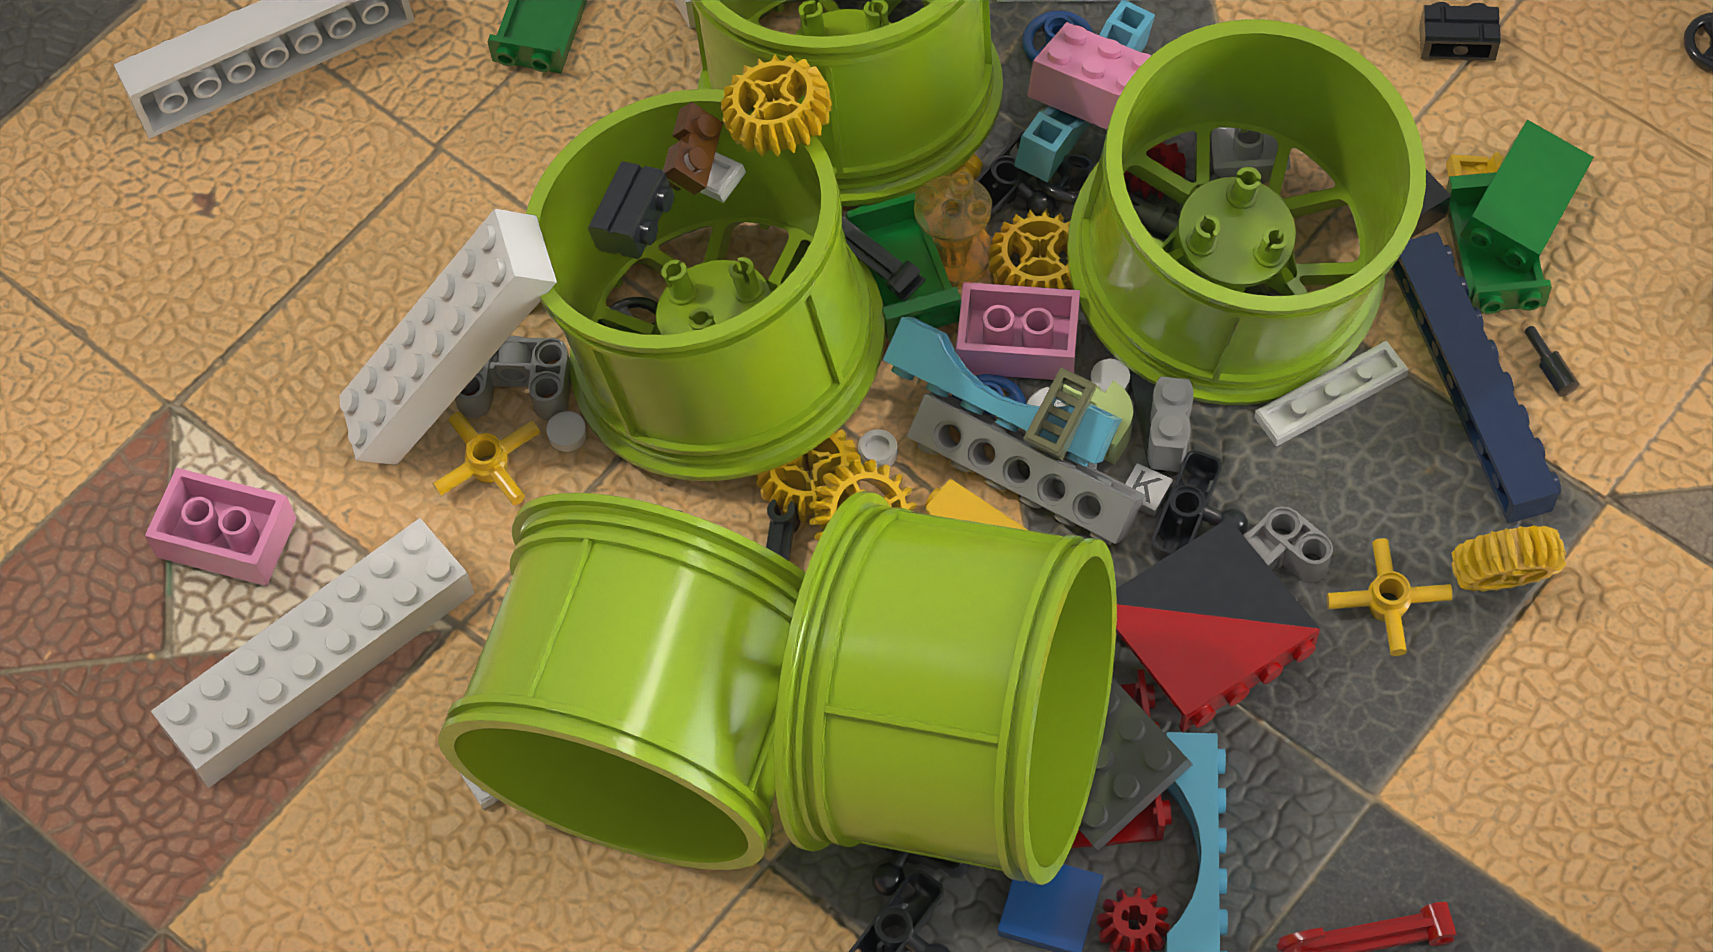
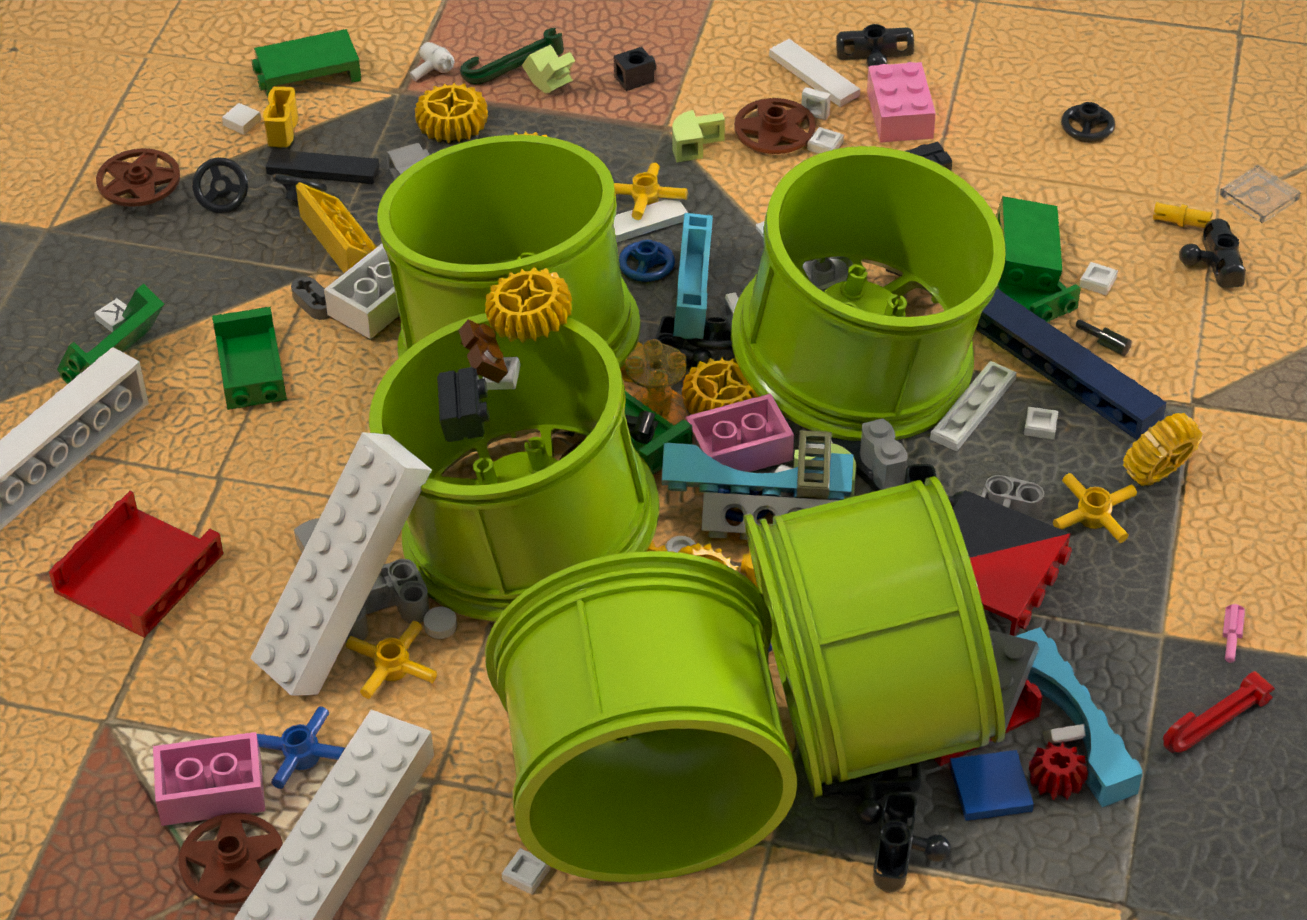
camera: 30 degrees left, 15 degrees down
bright pink brick [1027,22,1151,129] -> none
none -> red panel [49,491,224,638]
none -> copper wheel [178,813,283,904]
none -> blue bar [257,706,346,789]
none -> white tile [1024,407,1058,440]
none -> white tile [1043,724,1086,744]
none -> white tile [1079,262,1118,295]
none -> bright pink axle [1223,604,1245,663]

